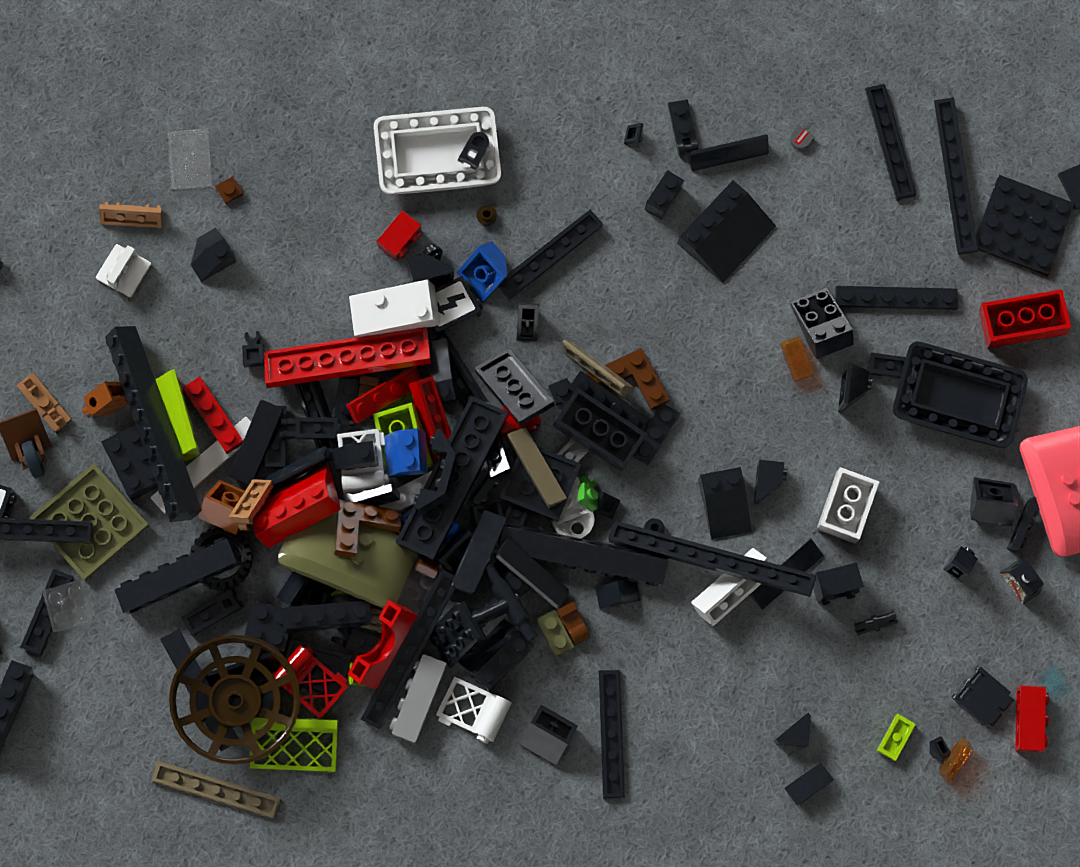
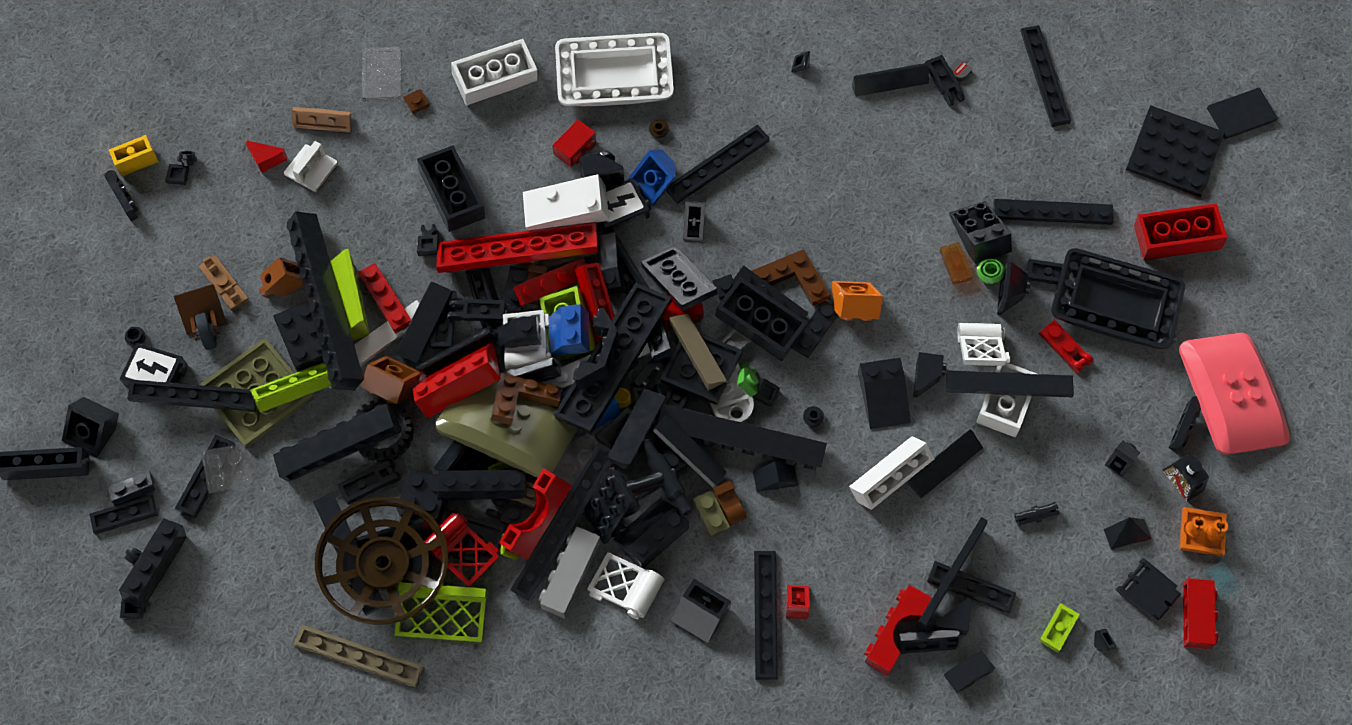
camera: 10 degrees right, 10 degrees down
black slope [191,228,236,282] -> none
medium nougat plate [229,479,273,530] -> none
reddish brown plate [415,555,440,578] -> none
black plate [458,132,489,170] -> none
dark tan slope [562,339,634,398] -> none
black plate [608,521,816,597] -> none
black brick [644,170,685,220] -> none
black plate [668,99,699,156] -> none
black slope [677,180,776,283] -> none
black container [813,563,864,605] -> none
black plate [934,97,978,255] -> none
clear orange plate [939,738,973,783] -> none
black slope [970,477,1018,526] -> none
none -> red slope [246,140,288,173]
none -> lime slope [251,362,331,412]
none -> black brick [417,145,486,232]
none -> white brick [451,39,537,105]
none -> yellow plate [614,388,631,408]
none -> red slope [785,585,810,619]
none -> orange slope [832,281,883,321]
none -> red arch [864,584,932,676]
none -> black hinge [898,629,959,654]
none -> black tile [916,517,988,631]
none -> black hinge [925,55,965,106]
none -> black tile [927,561,1016,614]
none -> black tile [946,370,1074,398]
none -> white piece [957,323,1010,366]
none -> bright green cone [977,259,1005,285]
none -> red plate [1039,320,1094,374]
none -> black slope [1104,517,1152,549]
none -> orange plate [1179,507,1228,557]

